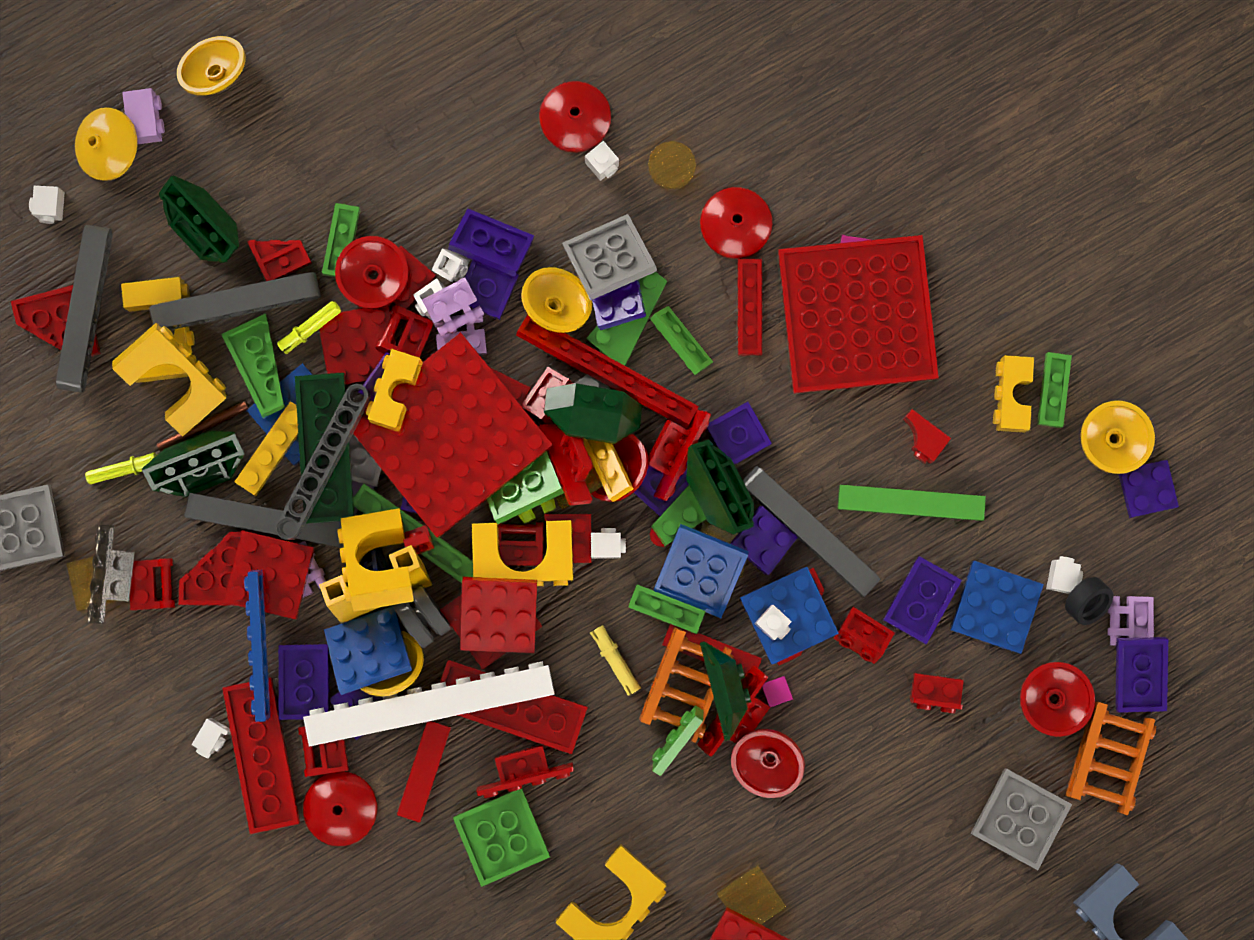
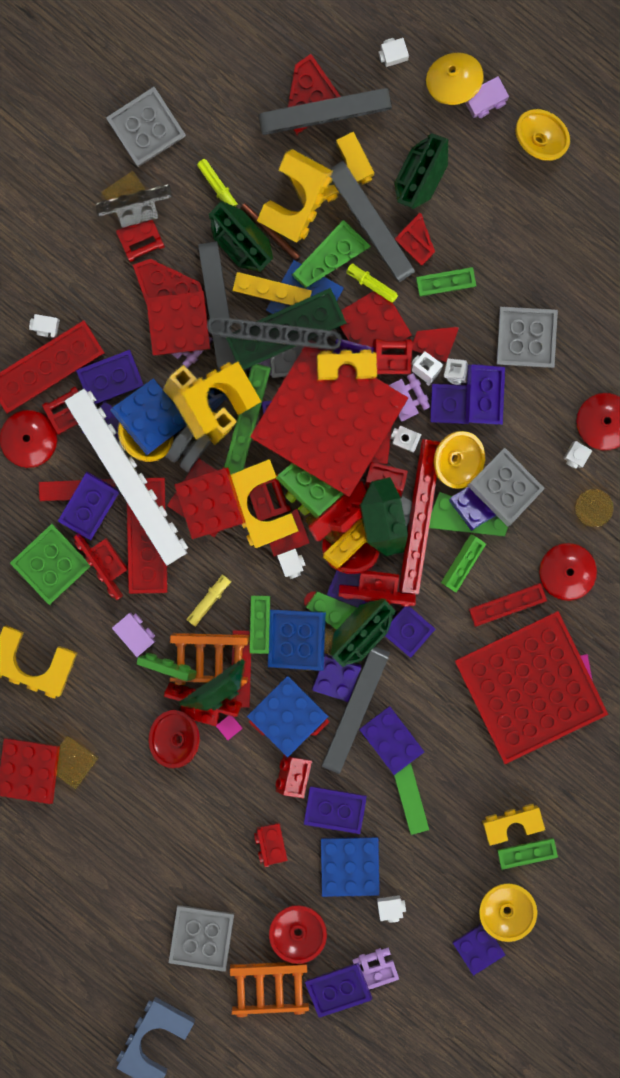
camera: 75 degrees right, 5 degrees up
blue plate [244,570,270,722] -> none
red dish [335,236,409,309] -> none
red bracket [403,525,434,554] -> none
lavender plate [422,277,484,337] -> none
white brick [754,605,792,640] -> none
red arch [903,409,951,464] -> none
black tyre [1065,577,1114,625] -> none
none -> dark purple plate [58,472,120,540]
none -> lavender brick [112,612,156,657]
none -> dark purple plate [359,706,425,775]
none -> white brick [390,426,422,453]
none -> light grey plate [496,307,558,368]

